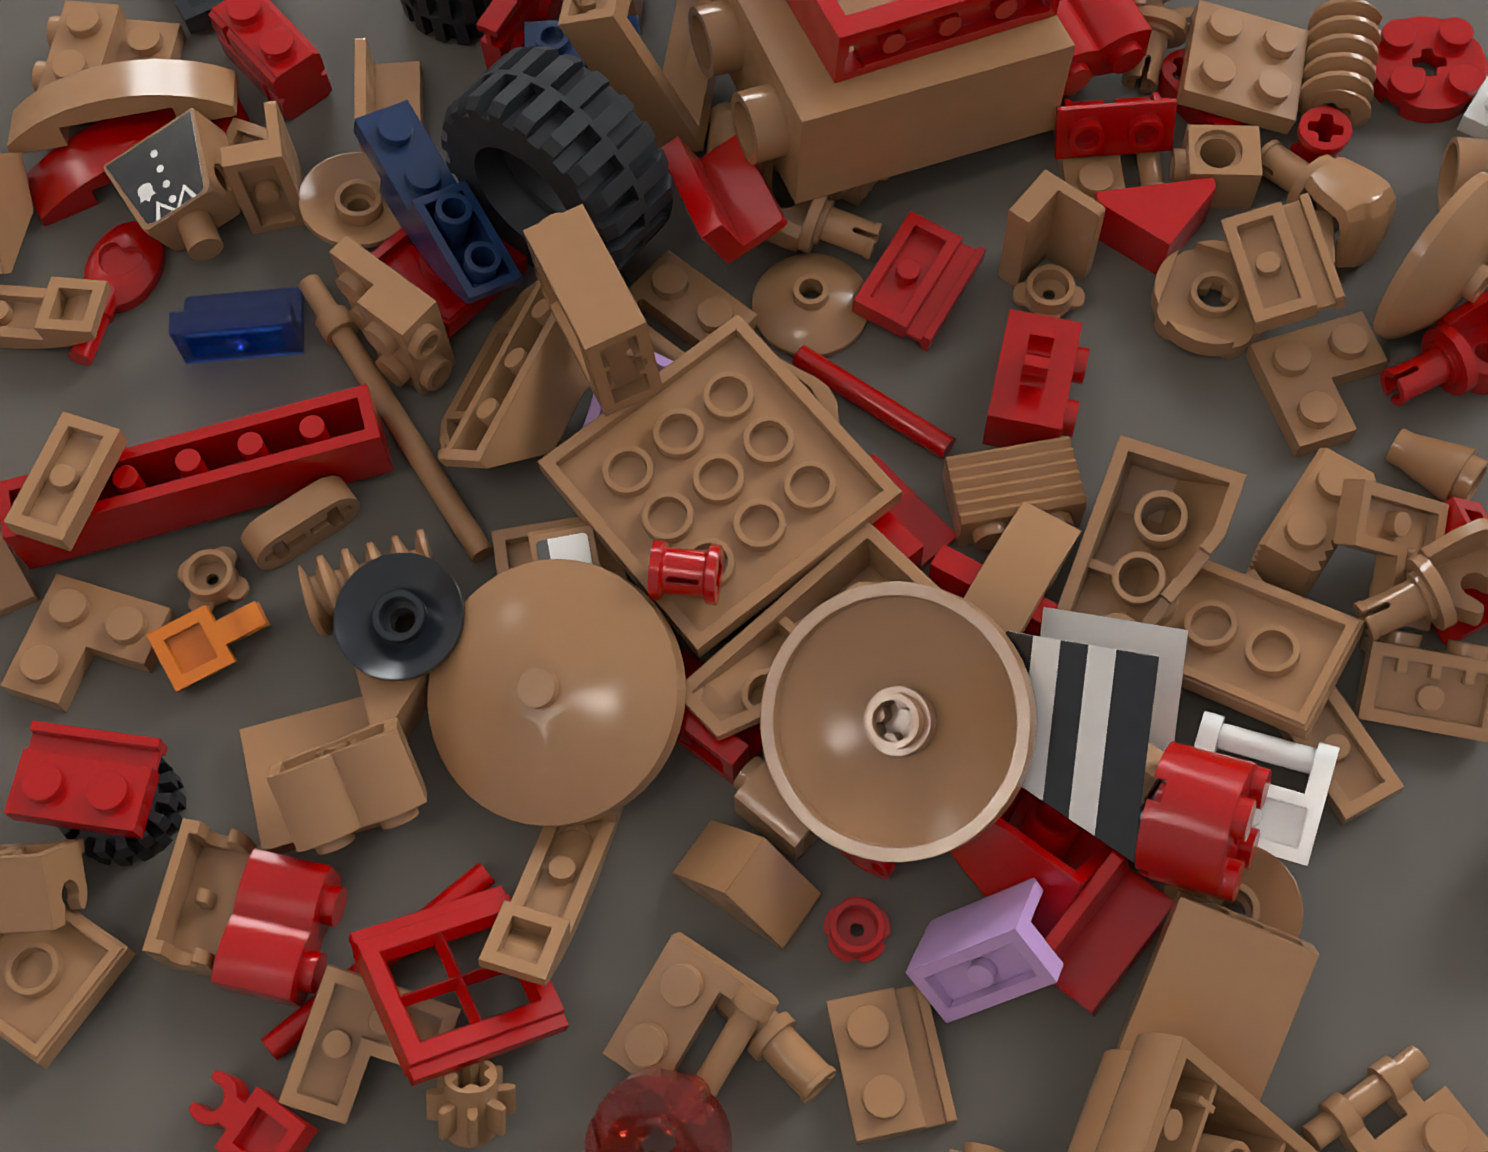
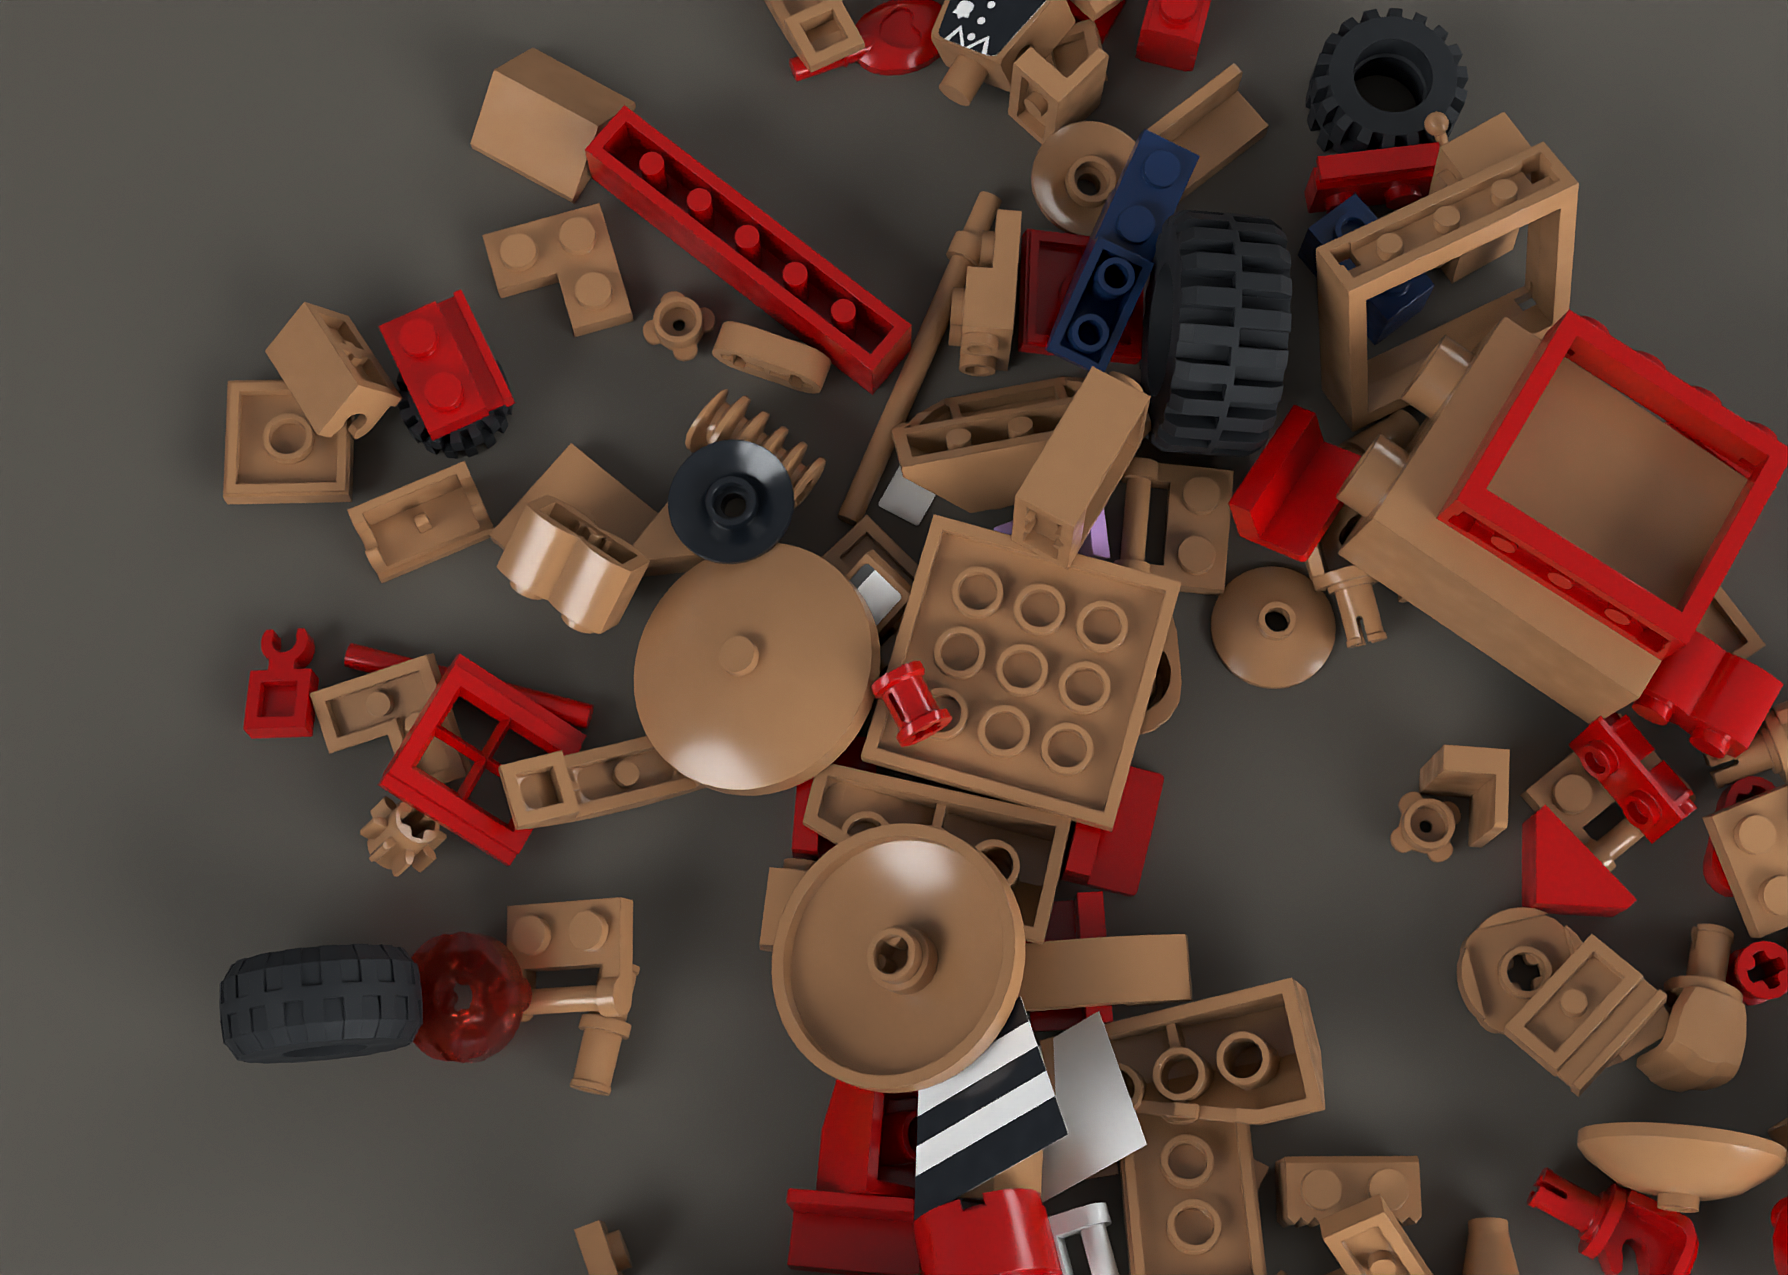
camera: 50 degrees right, 10 degrees up
medium nougat plate [4,412,128,551] -> none
orange plate [146,601,271,692] -> none
clear blue panel [169,287,304,364] -> none
red brick [211,849,347,1008] -> none
medium nougat slope [673,820,821,951] -> none
red bar [792,345,956,459] -> none
red plate [823,896,891,963] -> none
medium nougat plate [826,984,957,1145] -> none
red plate [852,211,986,351] -> none
lavender panel [905,878,1064,1023] -> none
medium nougat brick [942,436,1087,550] -> none
red brick [982,309,1090,448] -> none
medium nougat brick [1169,124,1262,209] -> none
medium nougat plate [1245,311,1388,458] -> none
none -> white sticker [878,466,936,526]

